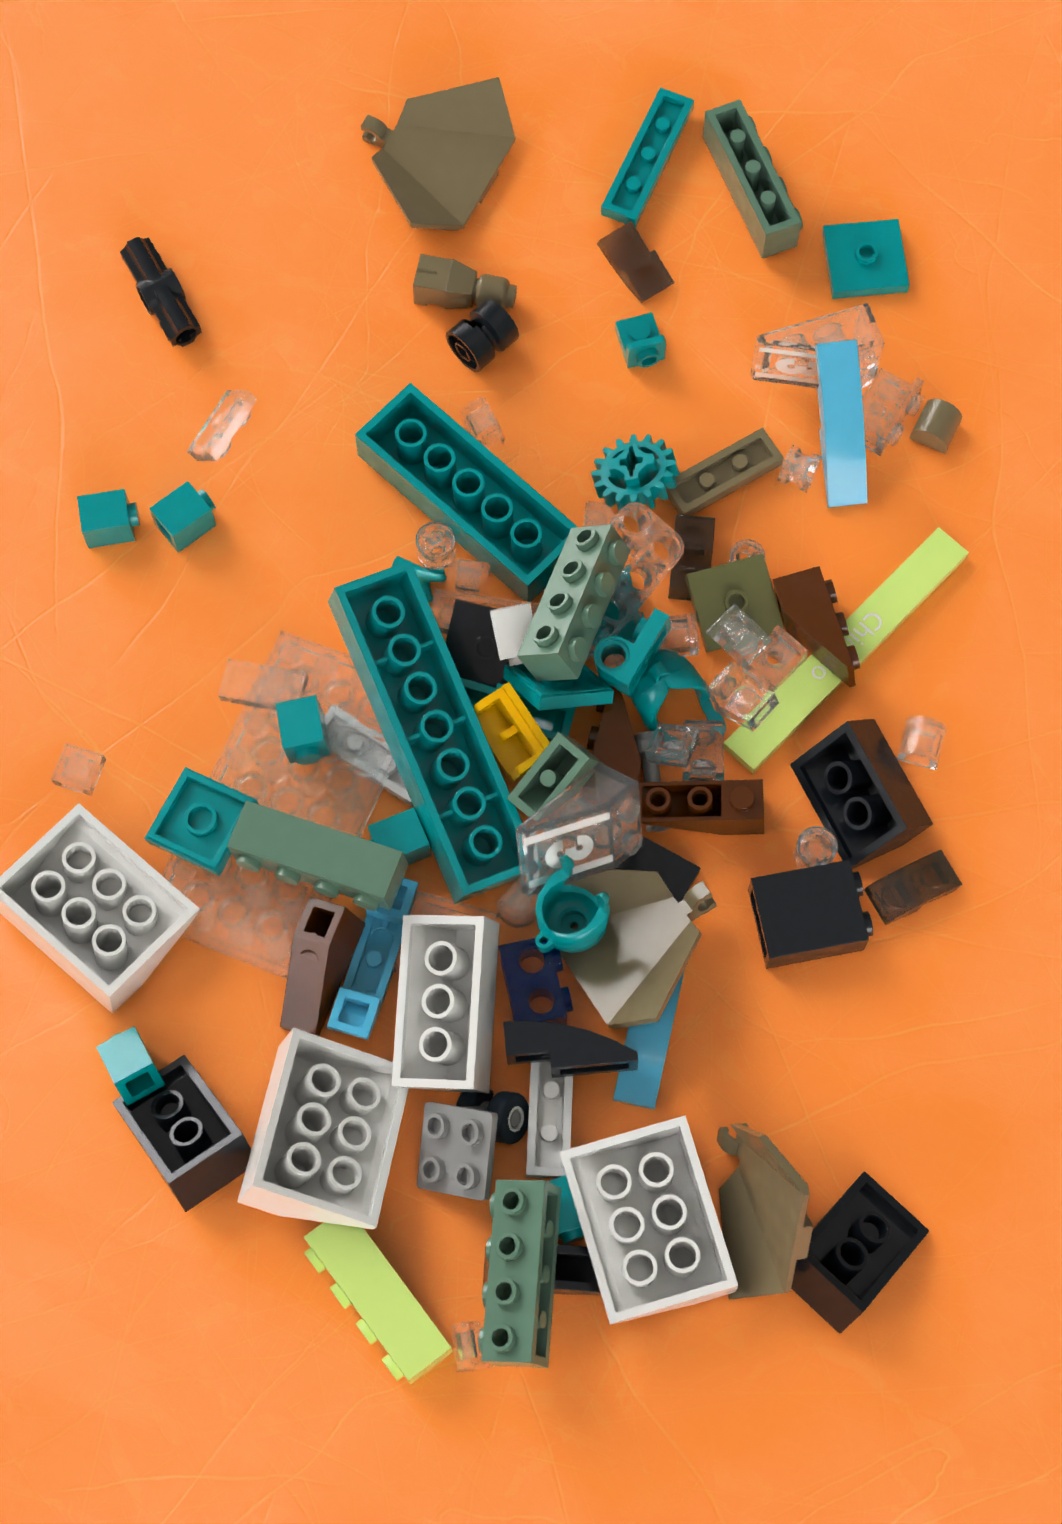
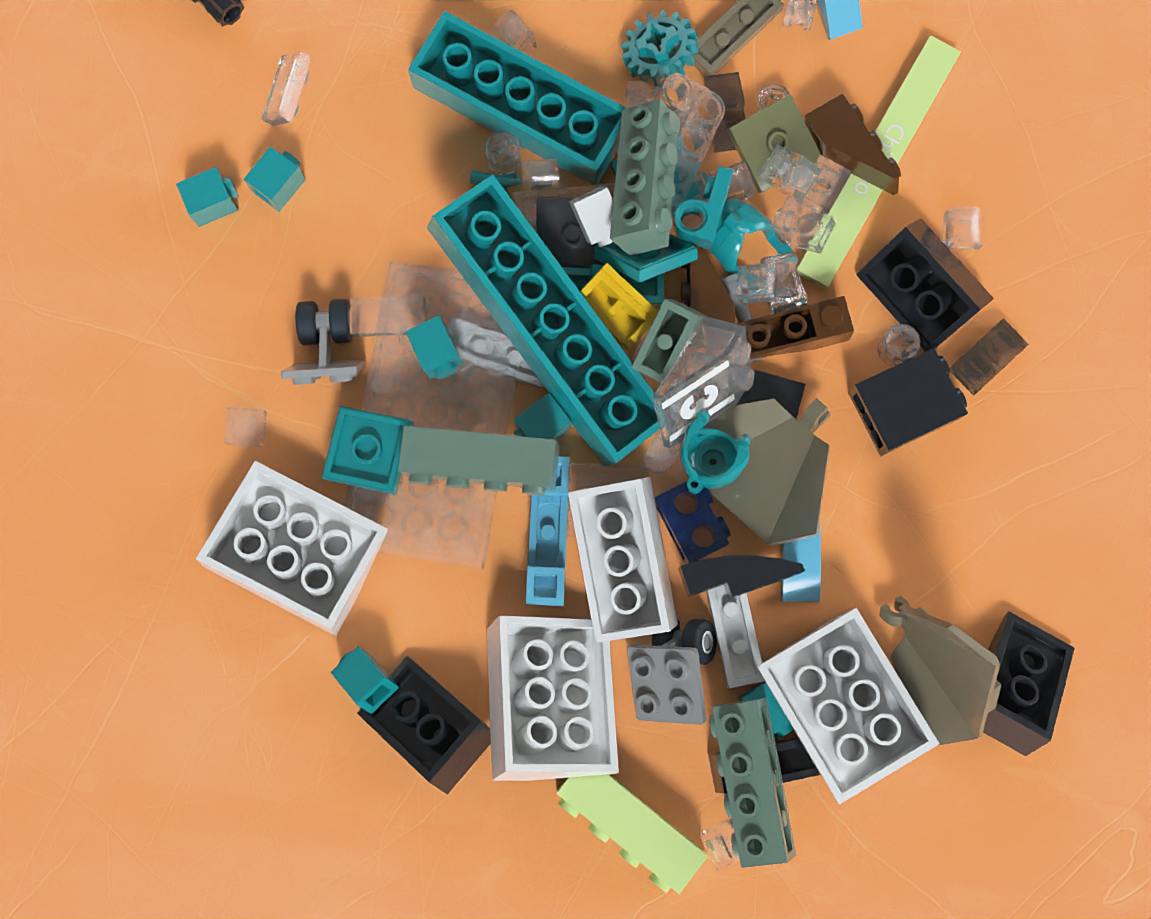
camera: 15 degrees left, 10 degrees up
reddish brown slope [280,896,366,1036] -> none
none -> plate [281,299,366,385]

